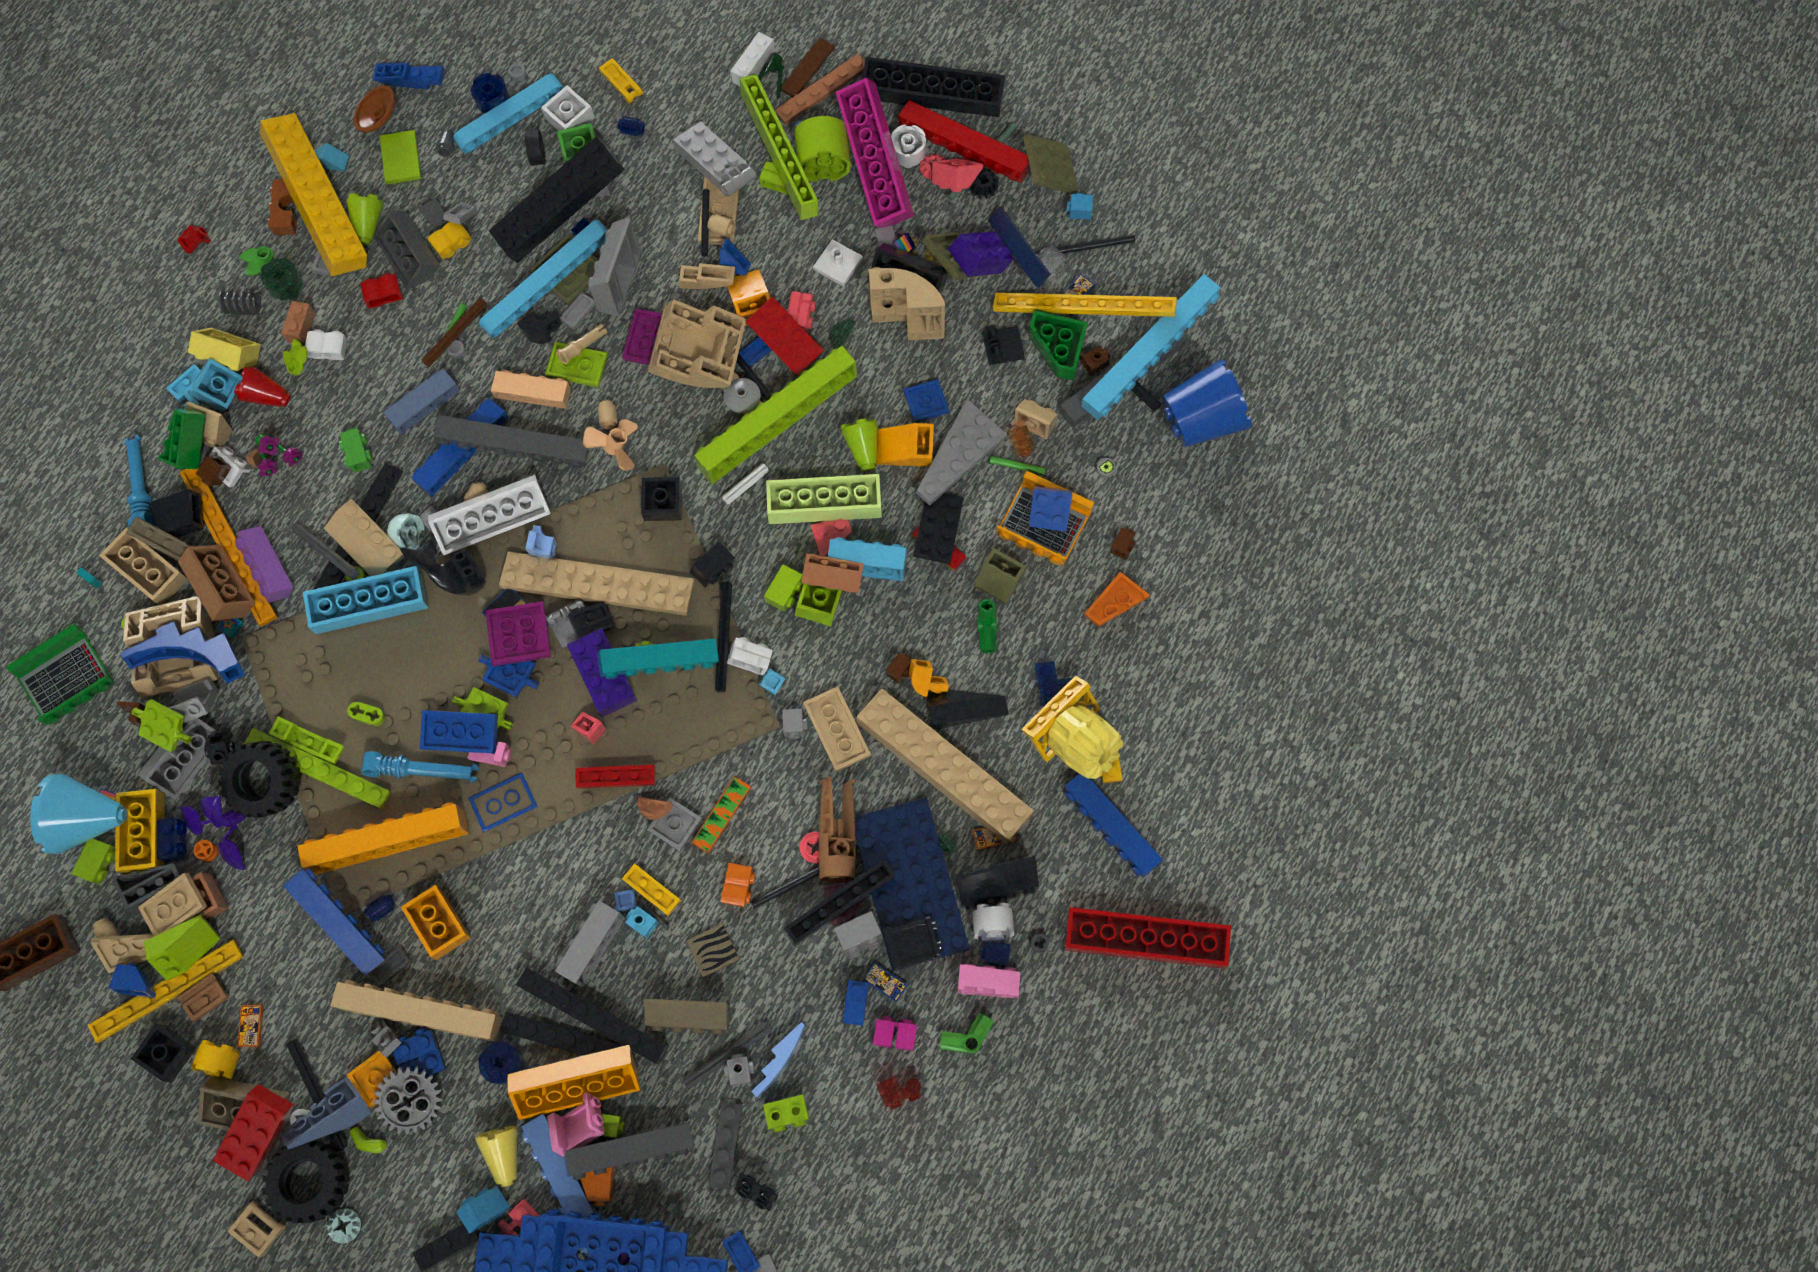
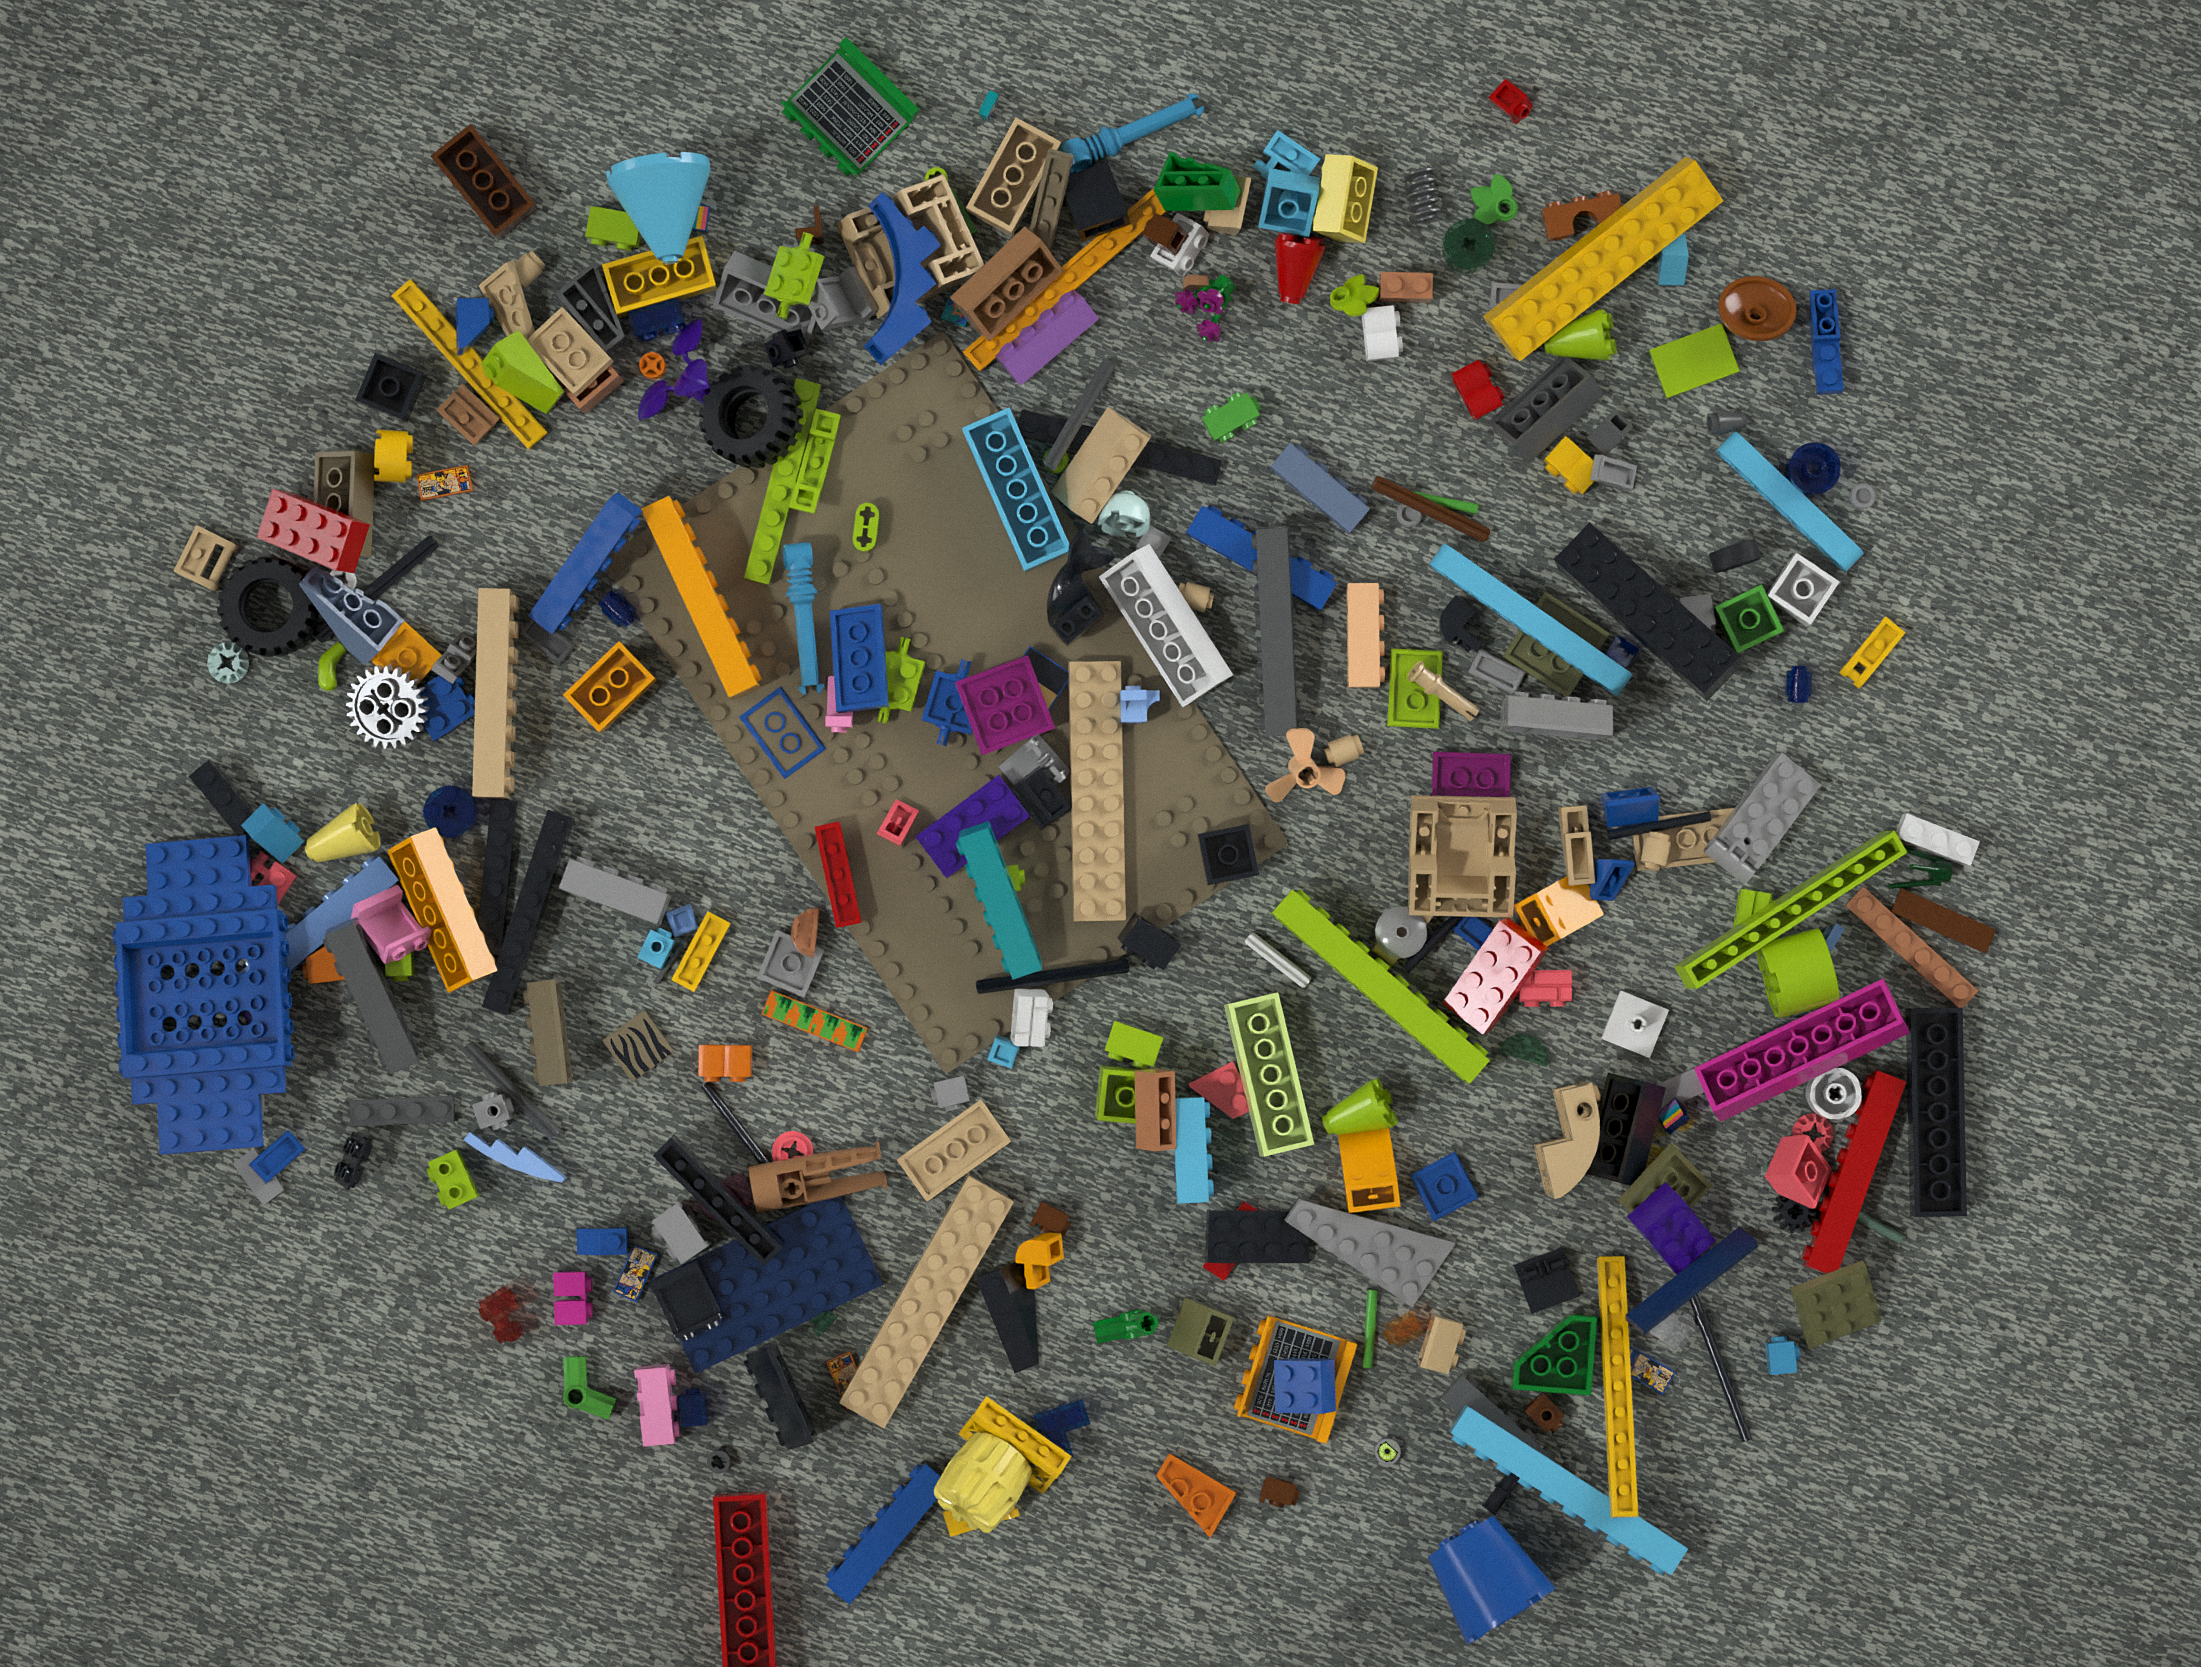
camera: 75 degrees right, 15 degrees up
white brick [972,903,1015,941] -> none
none -> blue slope [1600,787,1659,828]

